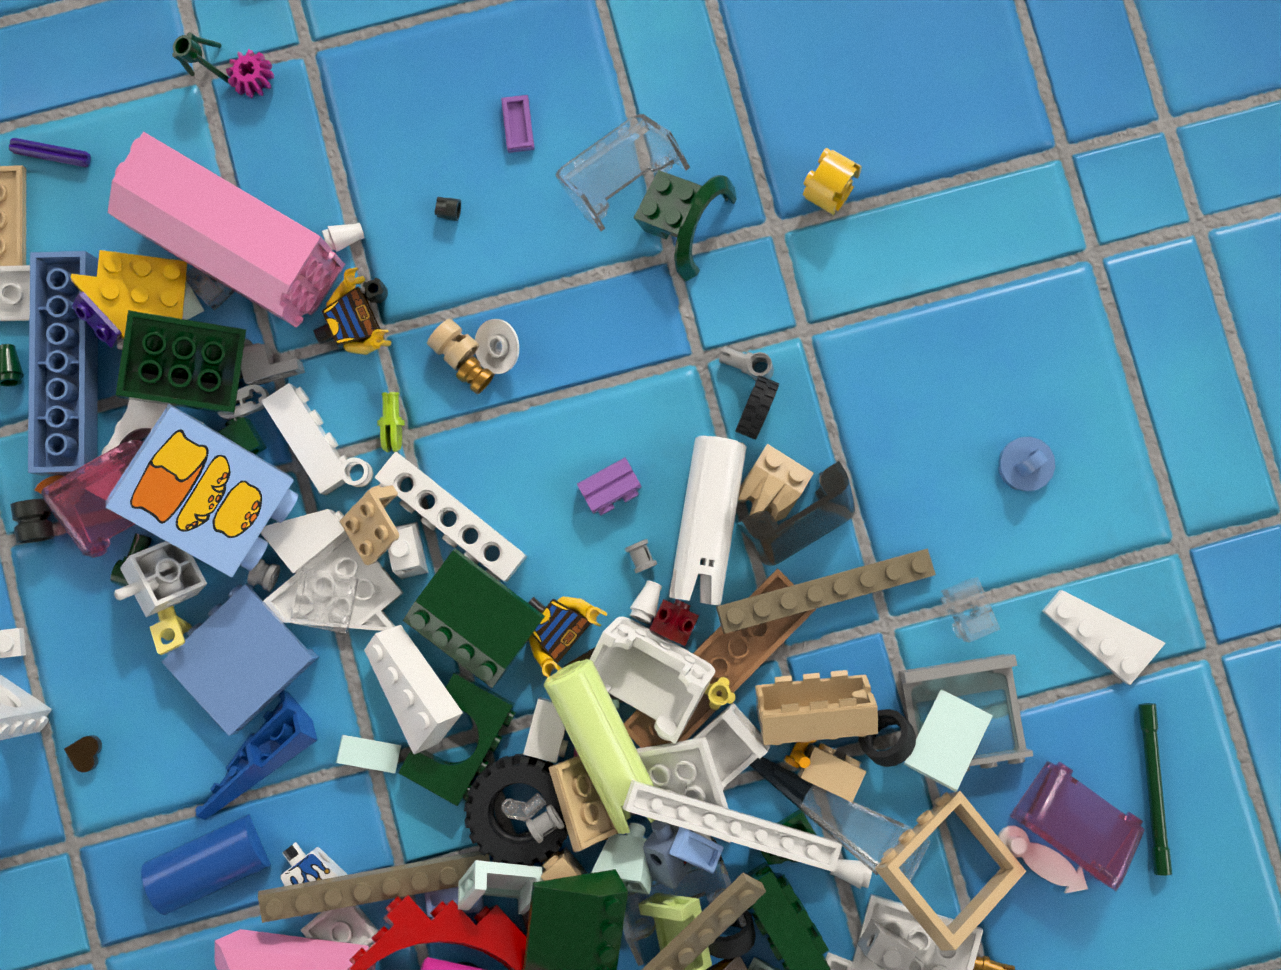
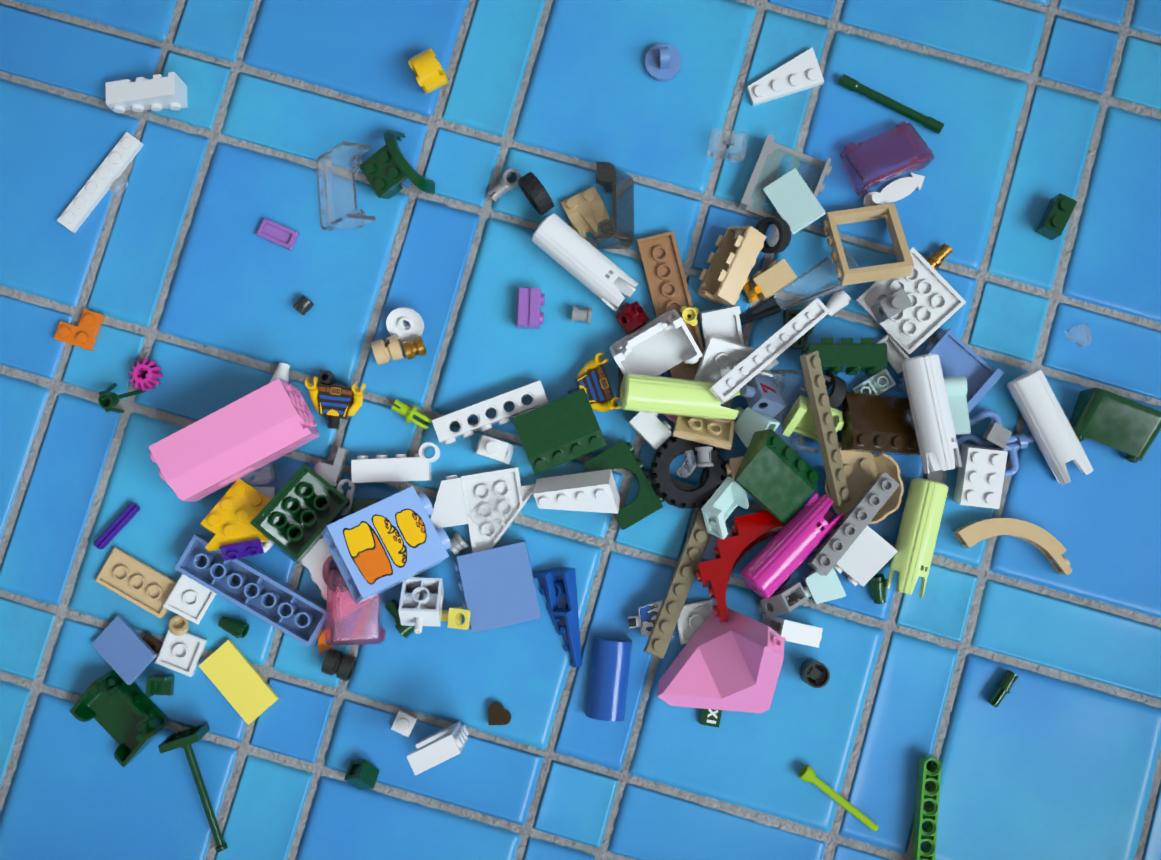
camera: 60 degrees left, 0 degrees up
light aqua slope [336,735,401,773] -> none
tan bracket [339,485,399,565] -> none
white cone [630,580,662,624] -> none
light blue tile [669,827,724,874] -> none
dark tan plate [716,548,936,634] -> none

